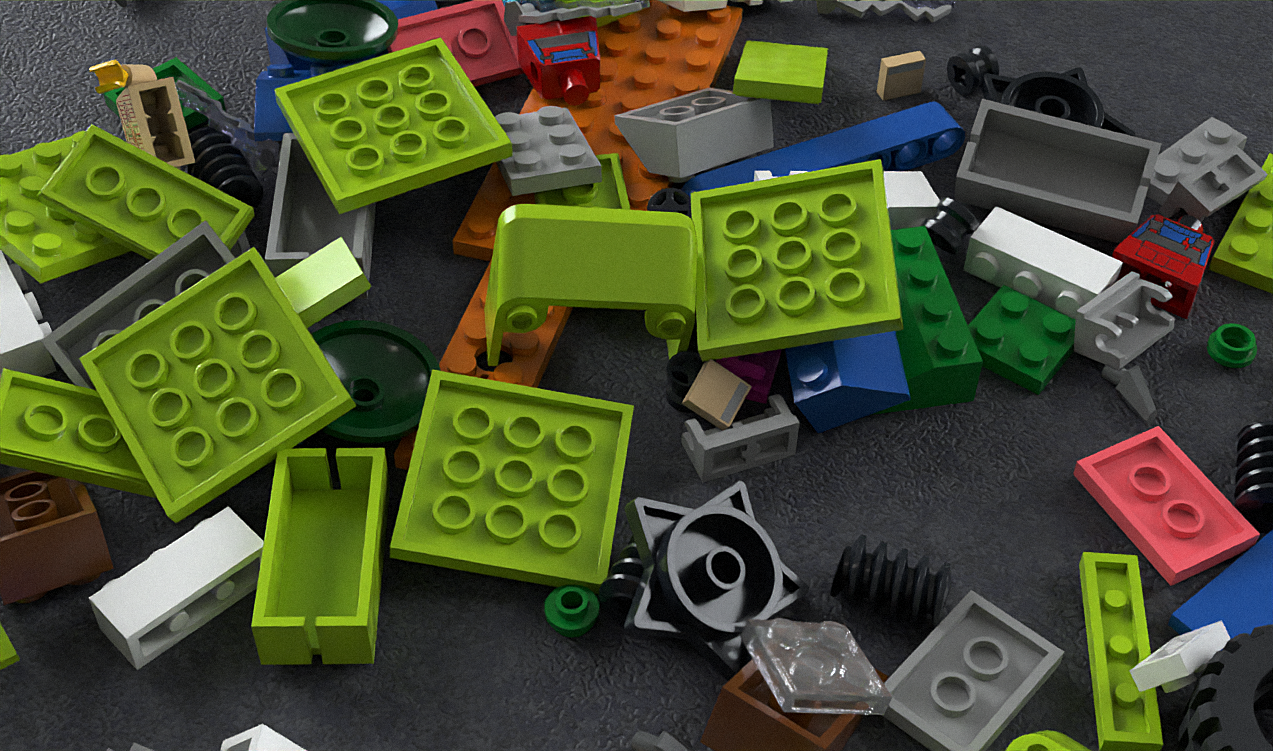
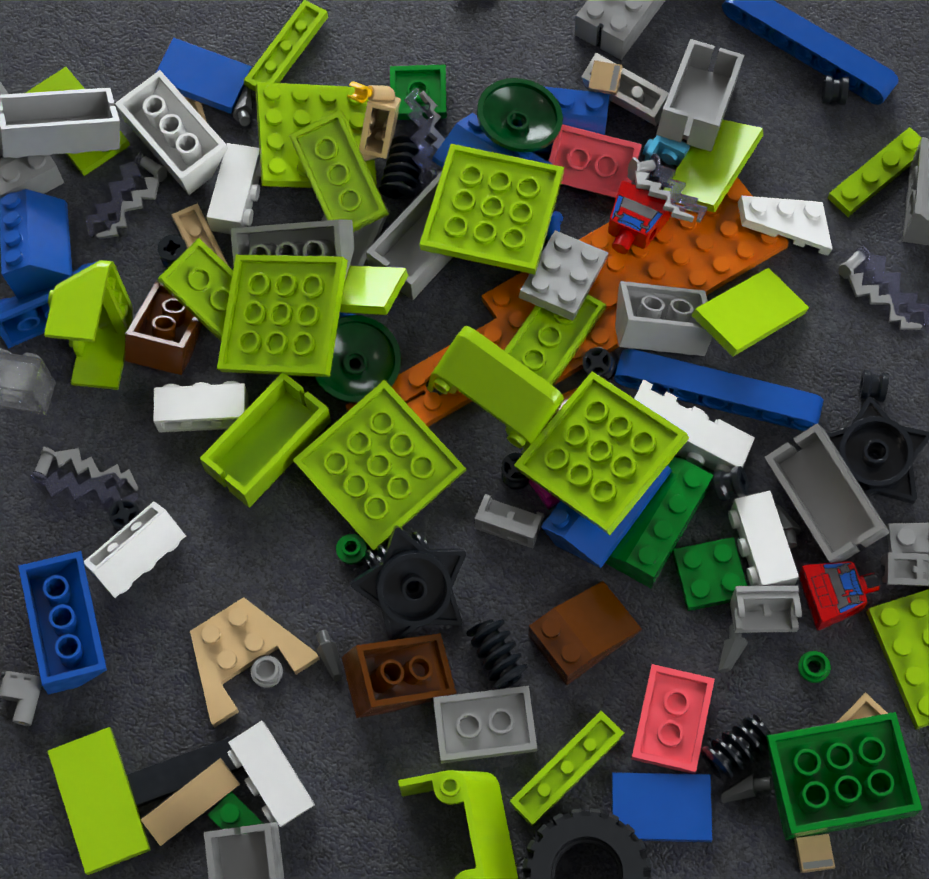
camera: 45 degrees right, 20 degrees up
tan tile [682,359,752,431] -> none
clear plate [740,618,892,715] -> none
tan tile [877,51,926,101] -> none
white plate [1130,620,1231,693] -> none
none -> reddish brown slope [528,581,642,686]

